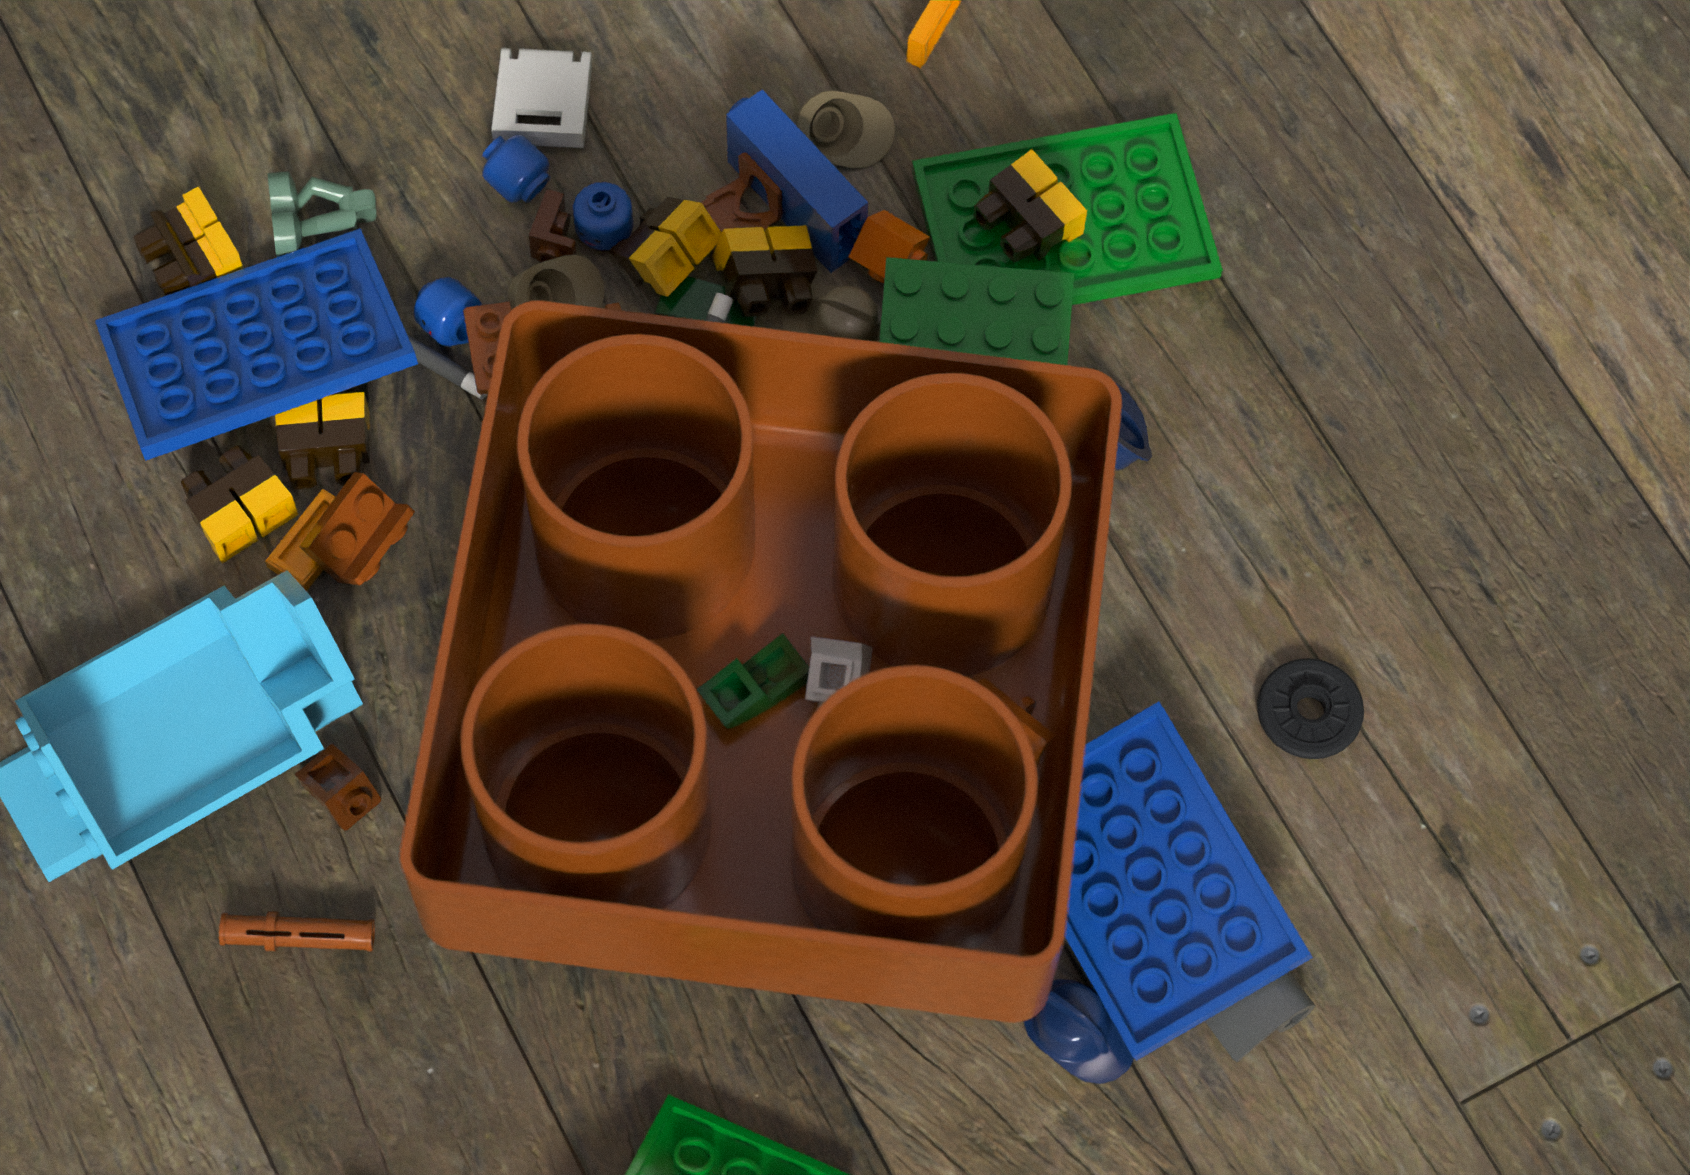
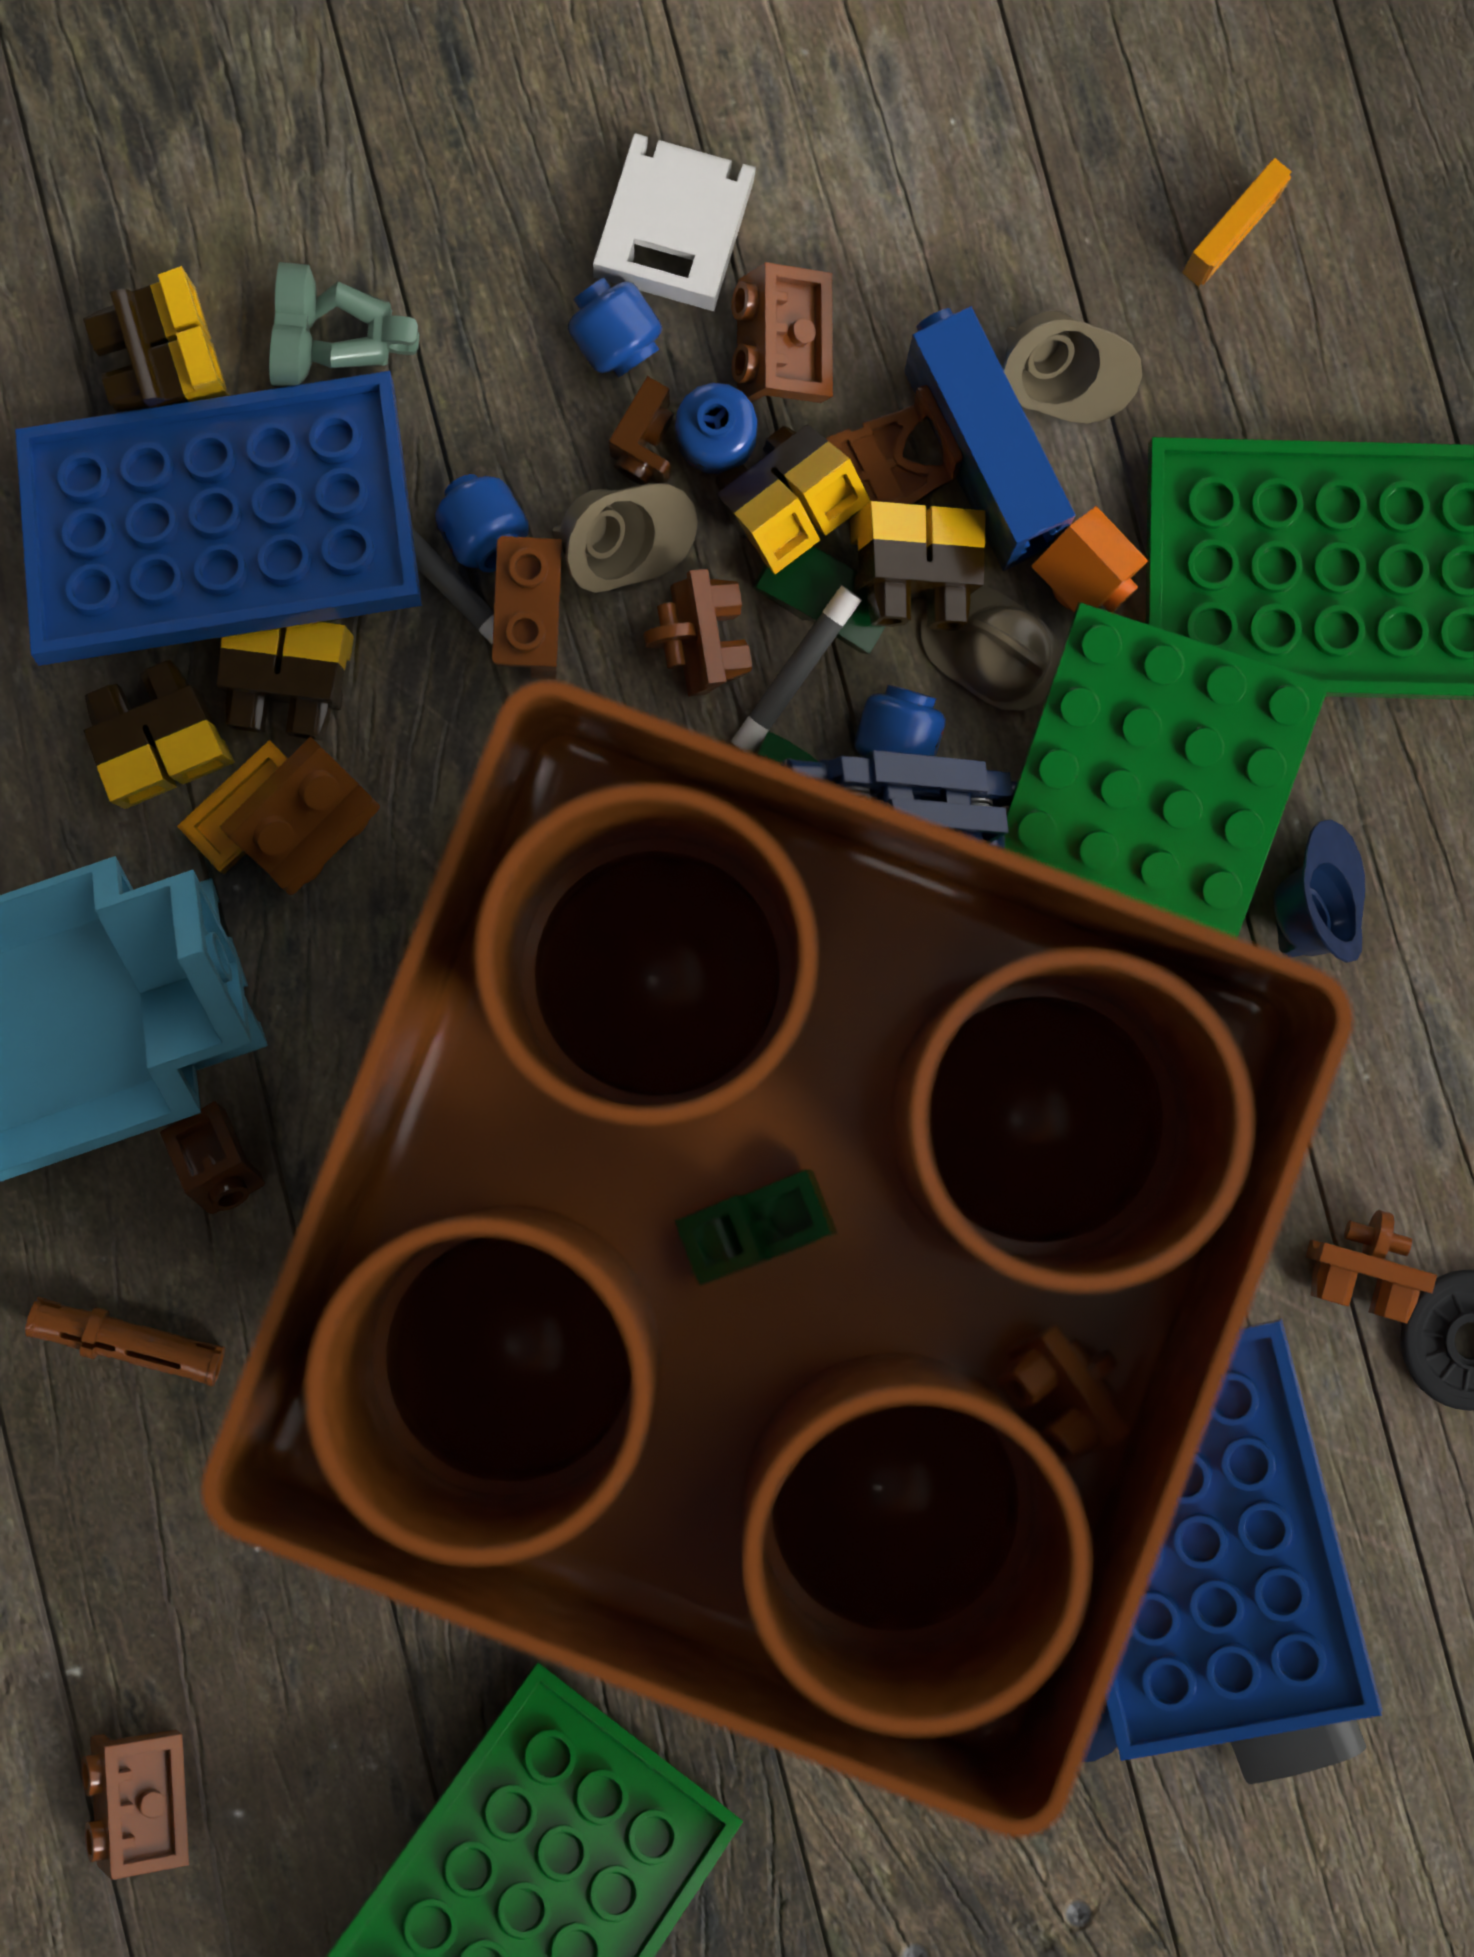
camera: 15 degrees right, 20 degrees up
white window [805,637,872,708] -> none
dark brown hips [973,149,1087,263] -> none
none -> dark orange bracket [731,262,833,403]
none -> dark orange hips [1305,1210,1437,1323]

